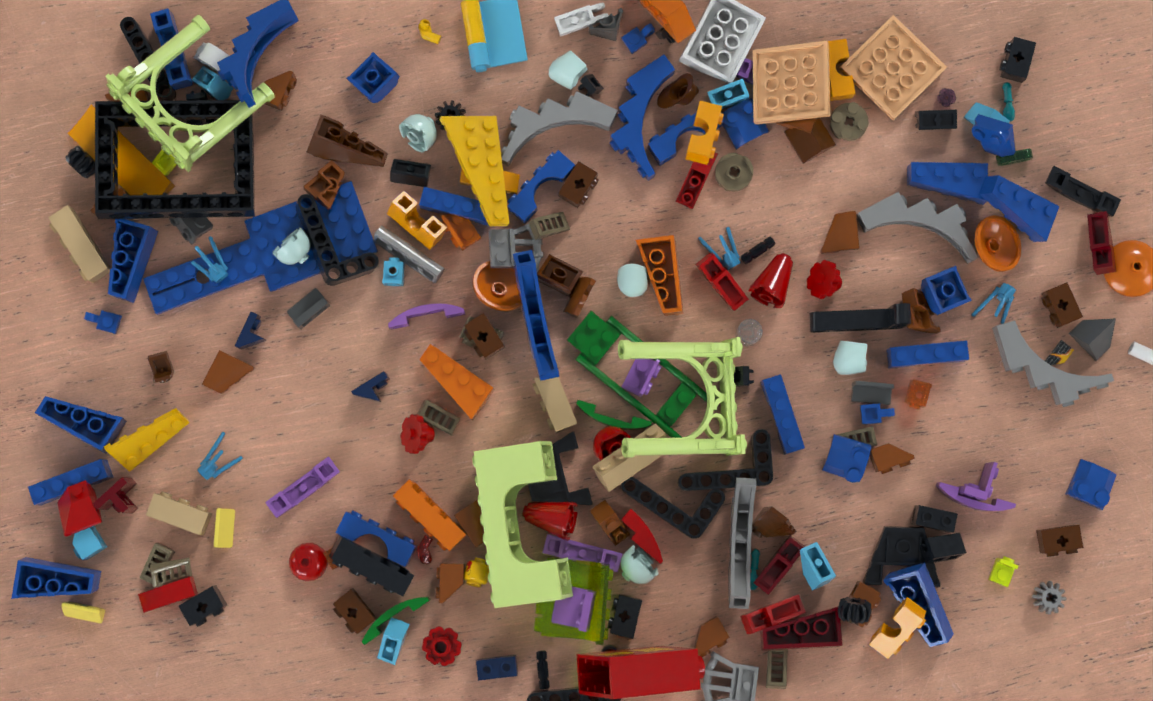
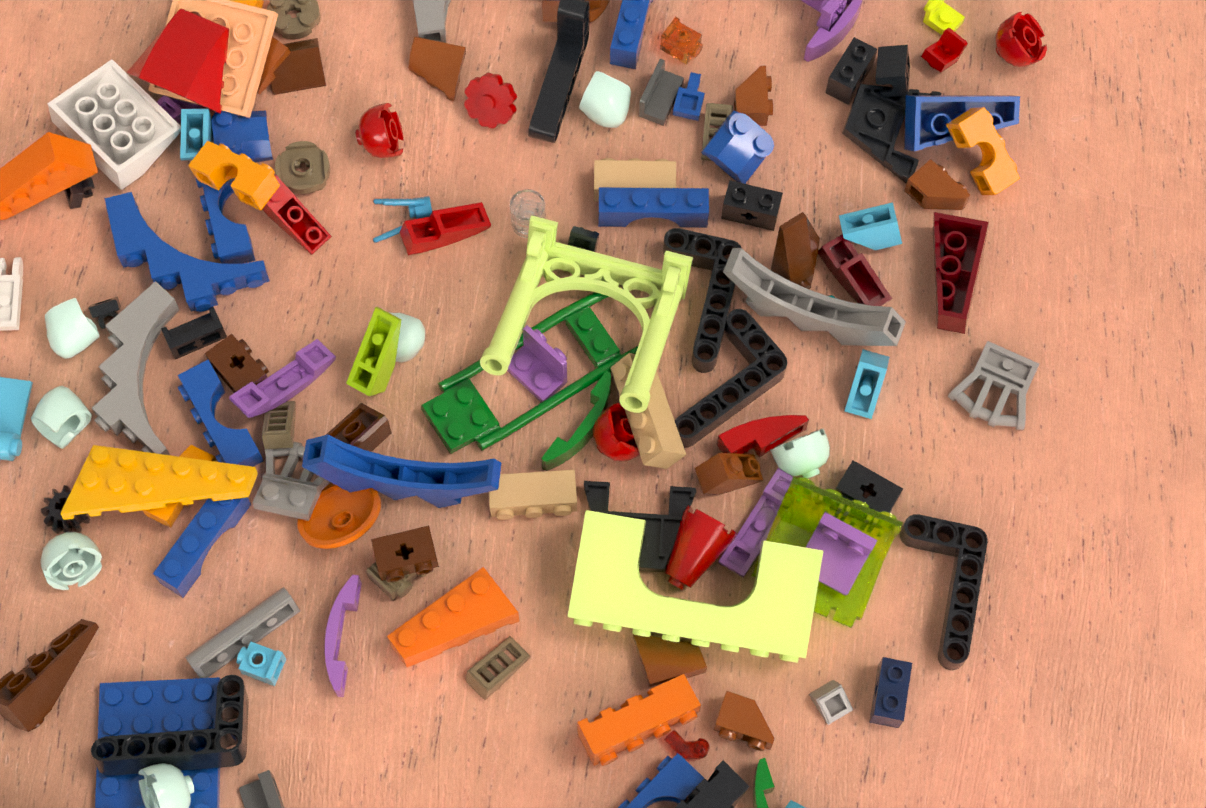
camera: 75 degrees left, 15 degrees down
dark orange slope [304,160,345,210] -> none
dark blue slope [351,371,390,402] -> none
light orange arch [387,191,447,250] -> none
black slope [390,159,431,187] -> none
red plant [400,414,435,454] -> none
red plant [422,626,462,666] -> none
orange bracket [441,214,481,251] -> none
yellow head [464,557,490,588] -> none
black axle [536,650,550,690] -> none
dark orange slope [563,277,596,318] -> none
red brick [576,646,705,699] -> none
dark grey slope [589,8,623,41] -> none
blue plate [621,23,655,54] -> none
orange wedge [636,235,684,316] -> none
reddish brown piece [657,73,699,109] -> none
dark orange slope [694,616,730,657] -> none
red slope [740,594,806,634] -> none
black axle [741,236,776,264] -> none
red cone [748,253,793,308] -> none
dark tan slope [766,649,788,689] -> none
black gear [838,597,872,624] -> none
none -> light aqua piece [31,386,92,449]
none -> red wedge [127,8,229,114]
none -> black hinge [161,306,227,360]
none -> medium lavender slope [230,339,336,418]
none -> lime slope [346,307,402,396]
none -> red cylinder [355,103,404,158]
none -> tan brick [594,158,676,202]
none -> black brick [721,180,783,231]
none -> light grey slope [809,680,853,725]
none -> medium azure slope [845,349,890,419]
none -> red bracket [921,28,968,73]
none -> red cylinder [995,12,1047,67]

